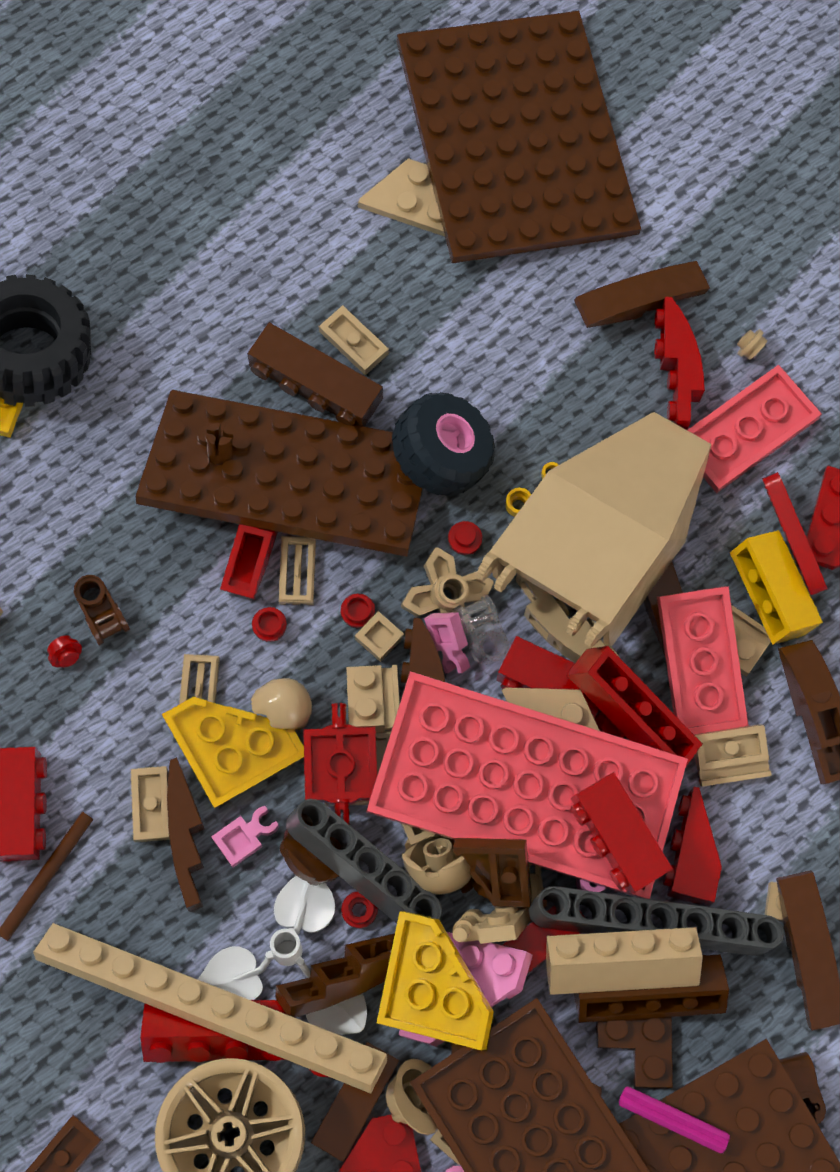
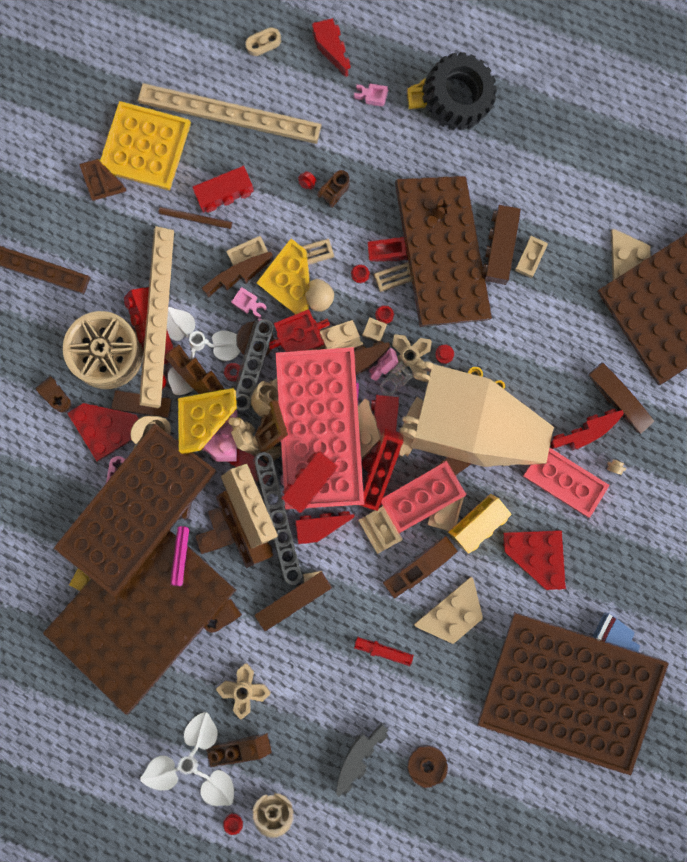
camera: 70 degrees right, 10 degrees up
black wheel [392,392,495,496] -> none
red beam [762,472,827,596] -> none

